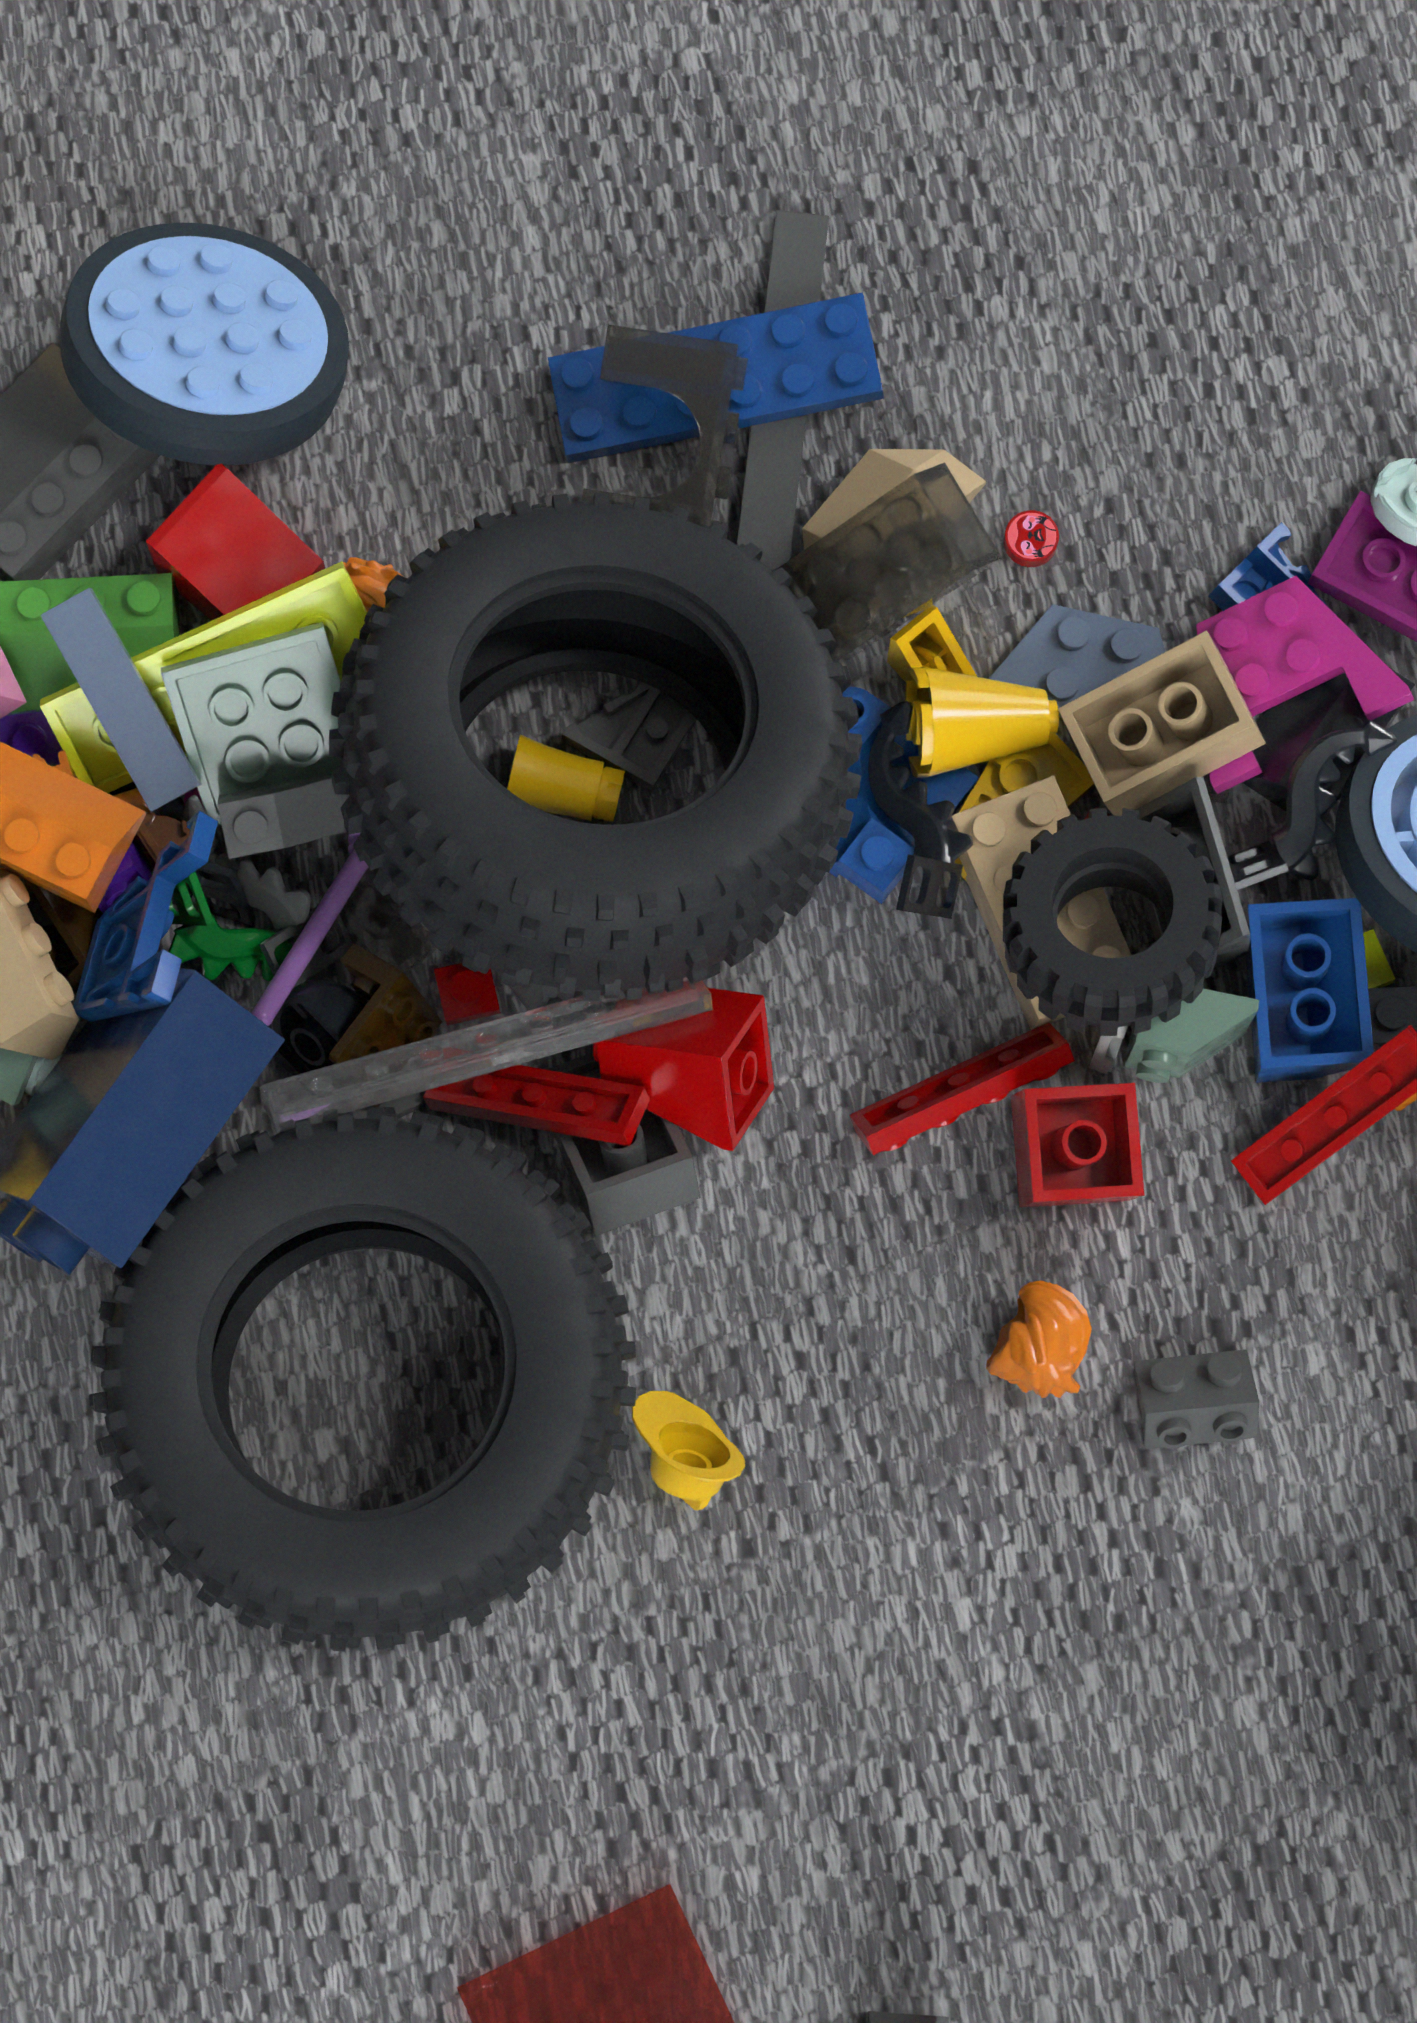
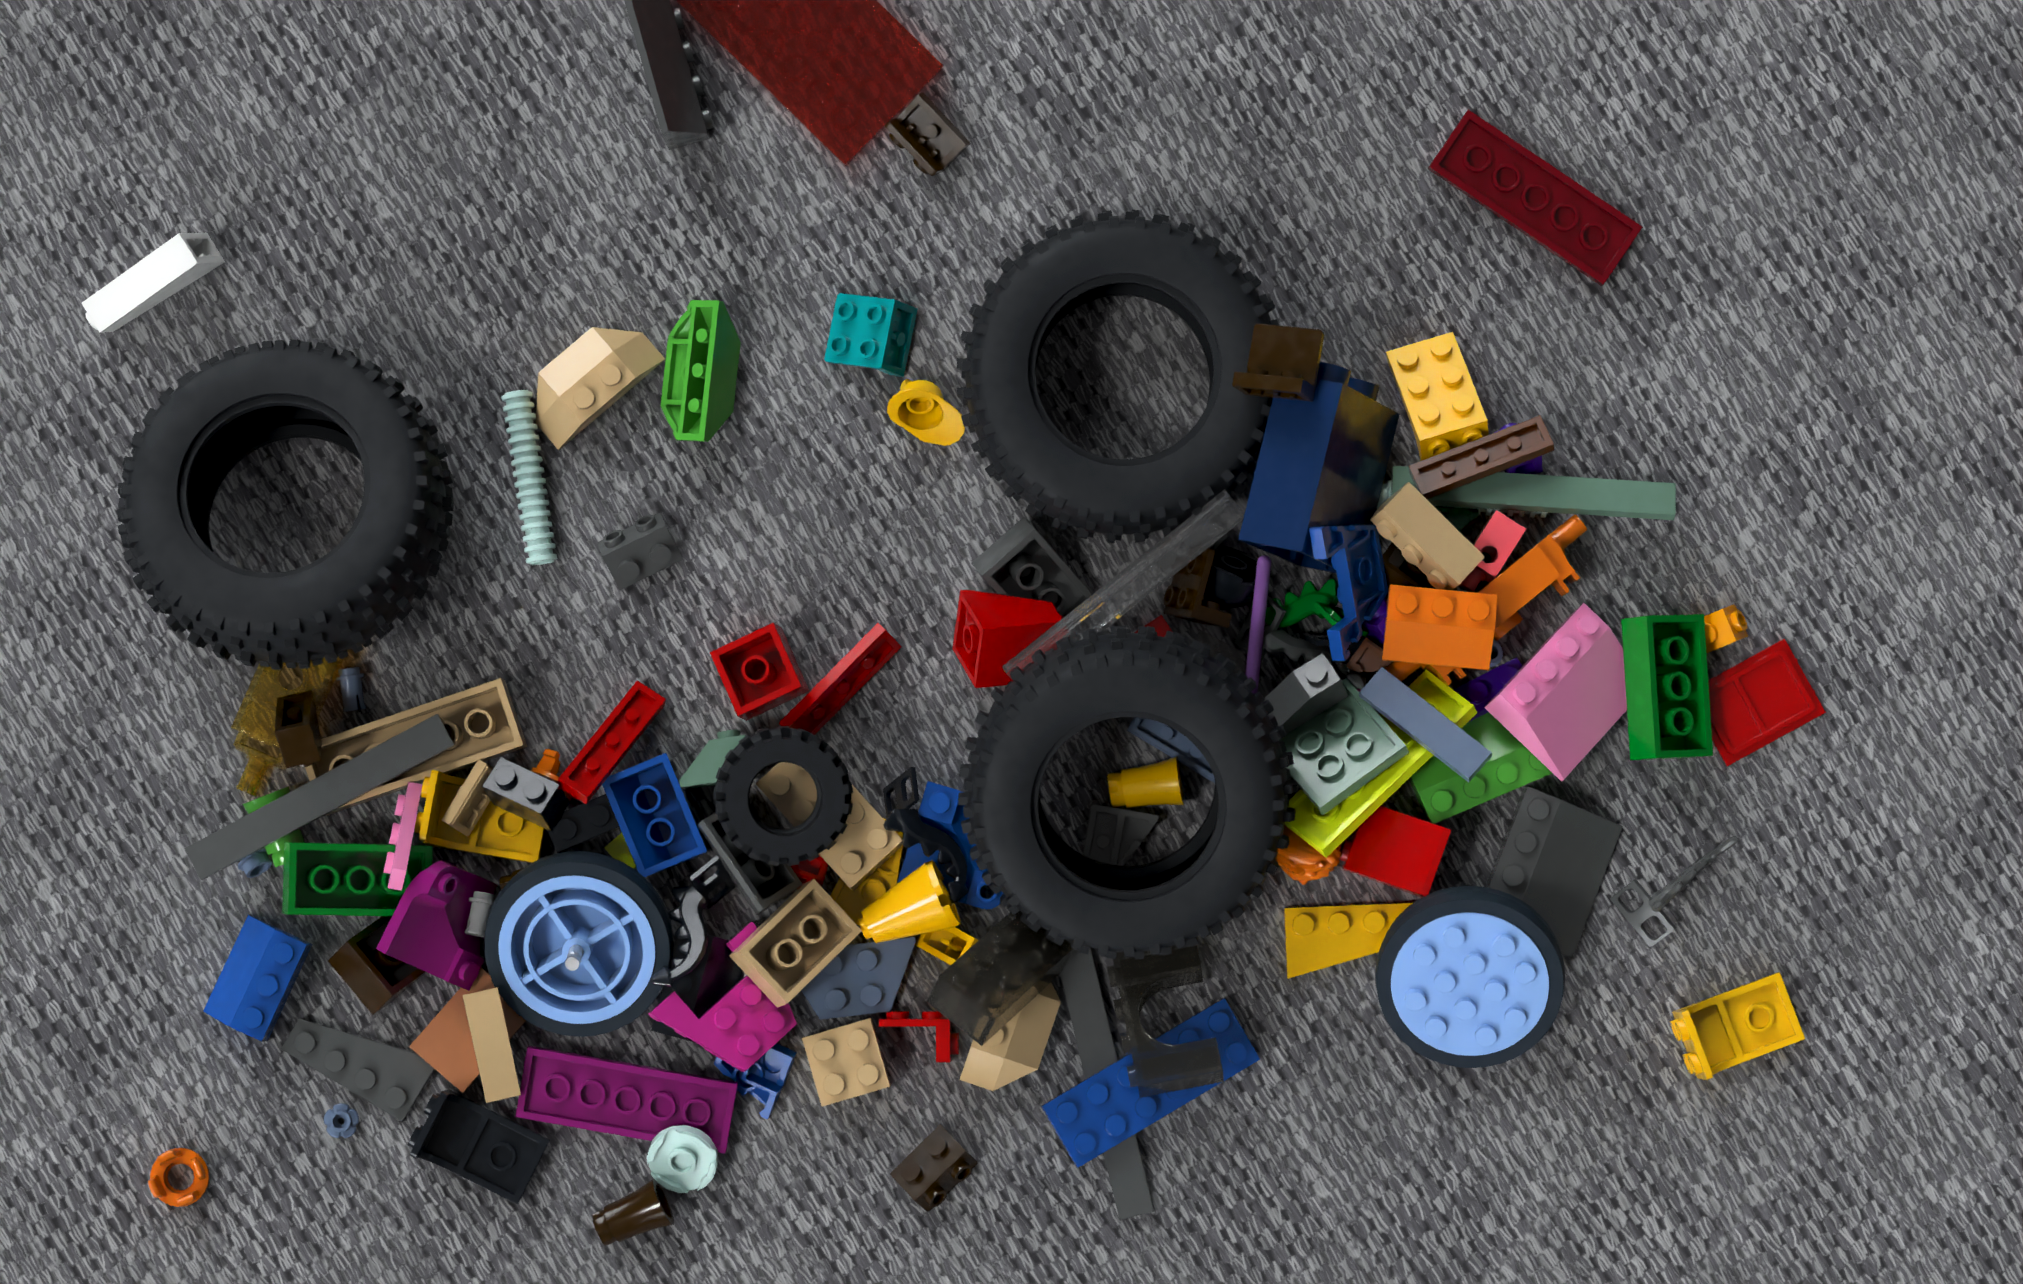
camera: 160 degrees right, 10 degrees up
red plate [423,1052,650,1146] -> none
orange hair [986,1280,1092,1398] -> none
tile [1004,510,1059,567] -> none
none -> light aqua piece [501,390,558,565]
none -> tan wedge [536,327,666,450]
none -> bright green wedge [661,300,741,442]
none -> tan brick [802,1018,891,1107]
none -> teal bracket [824,293,918,377]
none -> red bracket [879,1011,959,1062]
none -> dark brown bracket [885,93,970,176]
none -> dark brown bracket [890,1124,978,1212]
none -> dark brown bracket [1232,323,1324,402]
none -> yellow wing [1284,903,1413,979]

